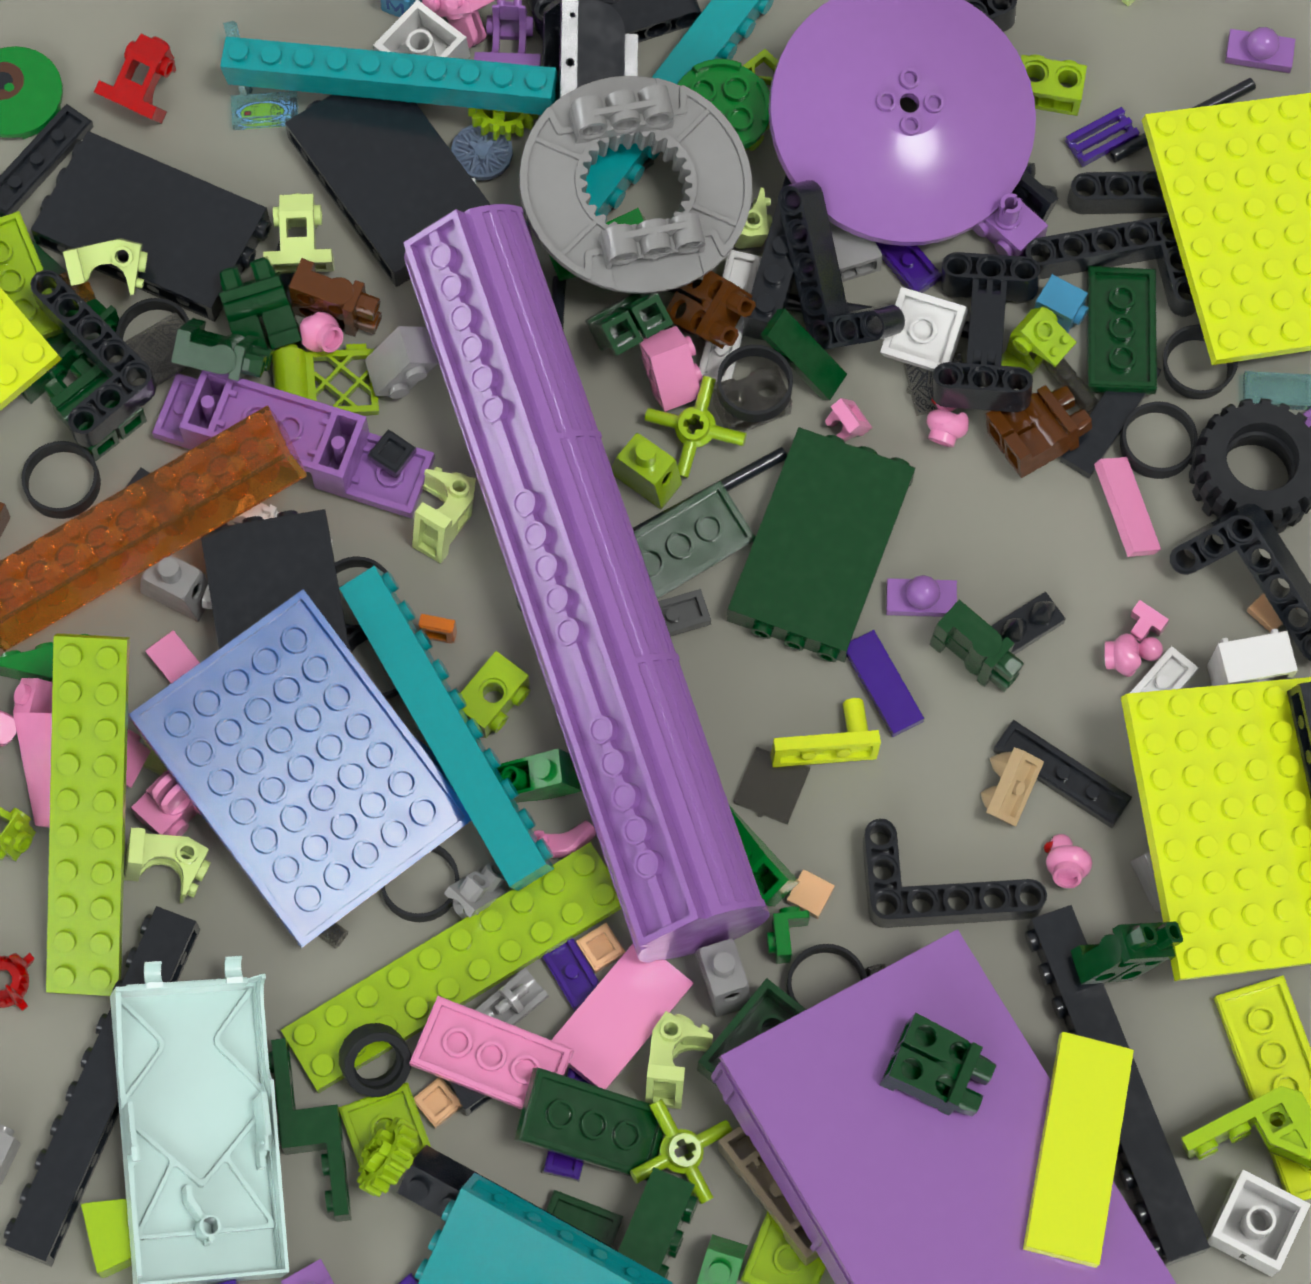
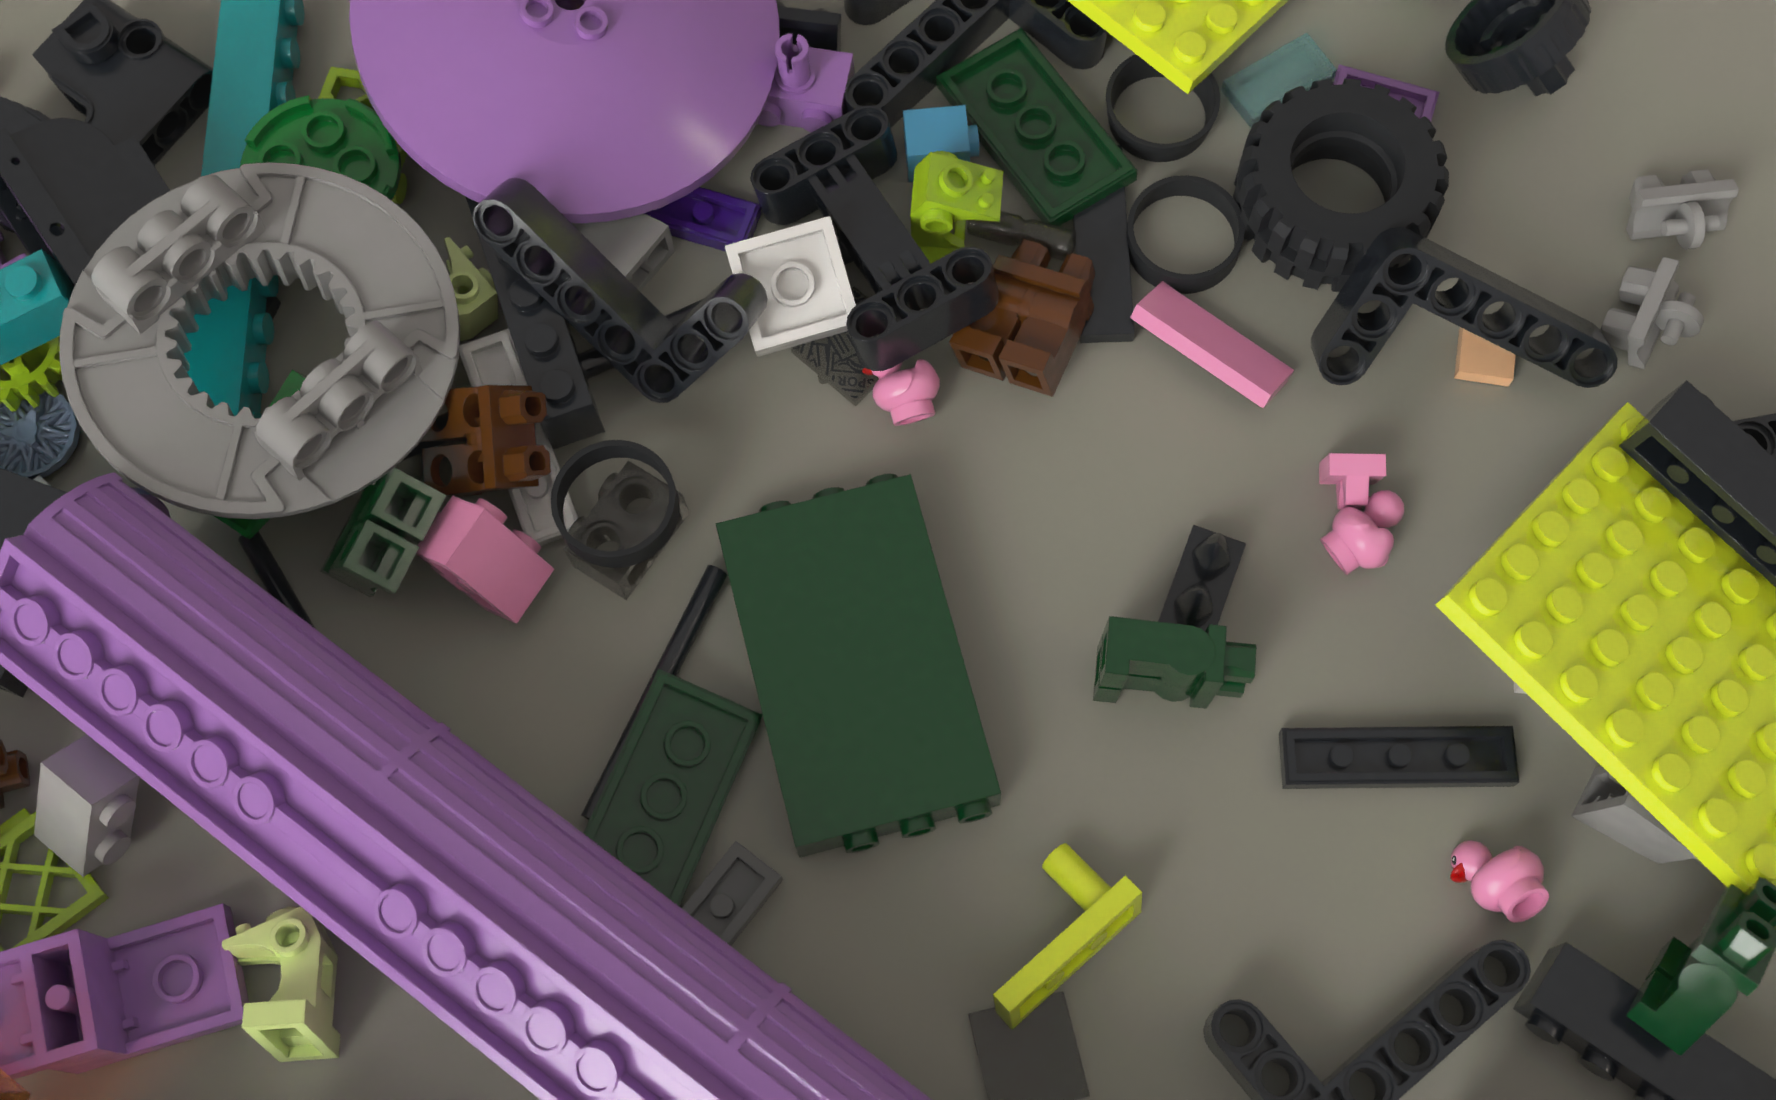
camera: 30 degrees left, 0 degrees up
black tile [368,429,417,478] -> none
lime torso [611,433,682,510] -> none
lime bar [645,376,747,478] -> none
dark green tile [760,309,847,401] -> none
bright pink tile [825,398,872,441] -> none
dark purple tile [847,630,925,737] -> none
medium lavender tile [886,575,957,617] -> none
tan tile [981,747,1044,827] -> none
white plate [1130,646,1198,693] -> none
white container [1207,629,1298,686] -> none

